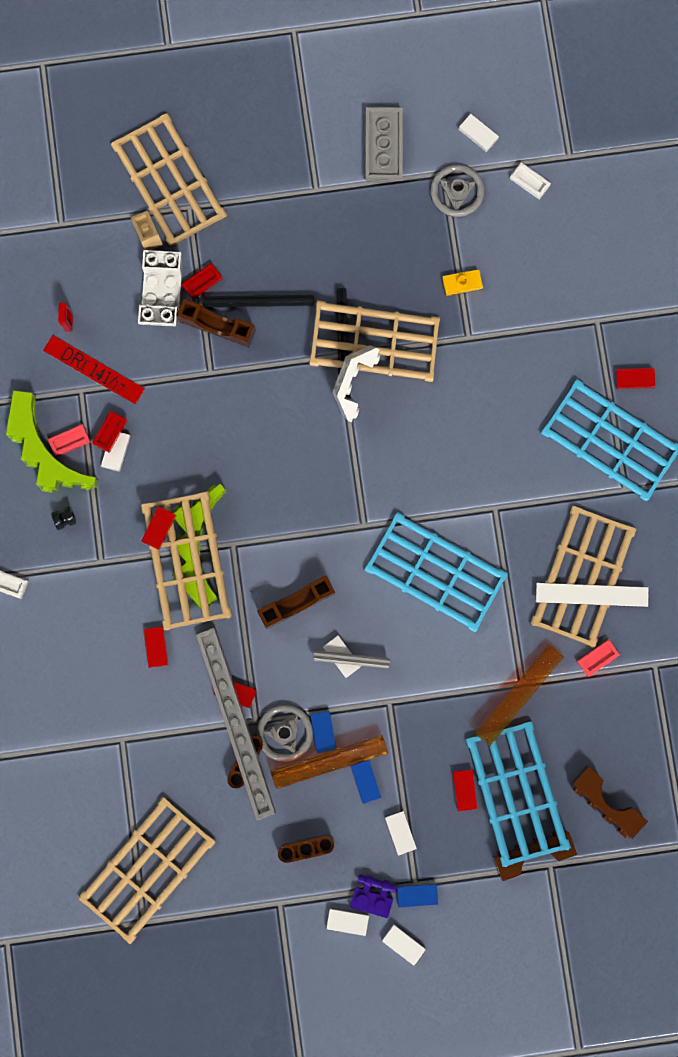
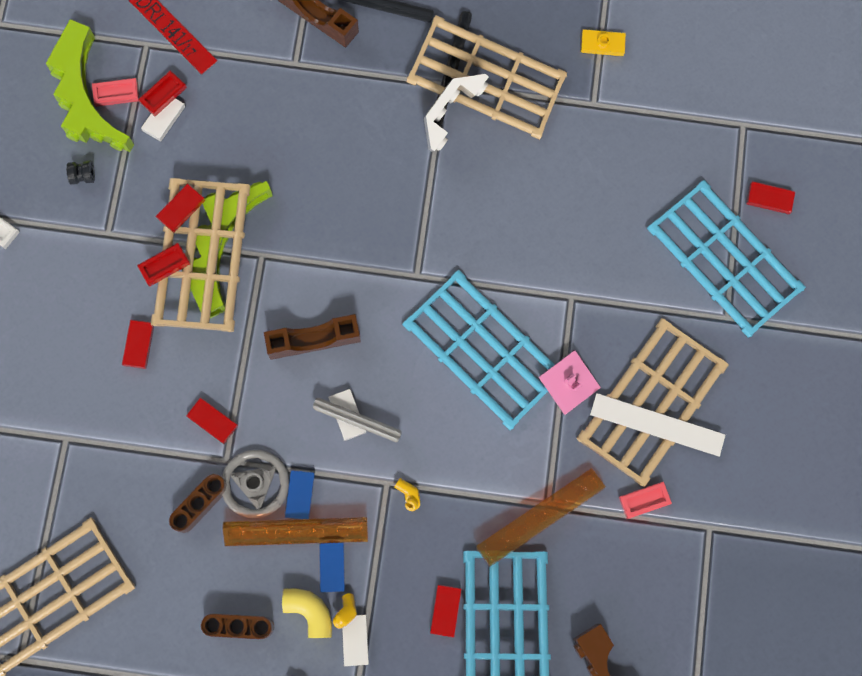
camera: 10 degrees right, 5 degrees down
light grey plate [196,628,277,820] -> none
none -> red tile [137,243,190,287]
none -> light yellow cylinder [282,588,332,638]
none -> yellow arm [333,593,357,629]
none -> yellow arm [394,478,421,511]
none -> bright pink piece [538,350,601,415]

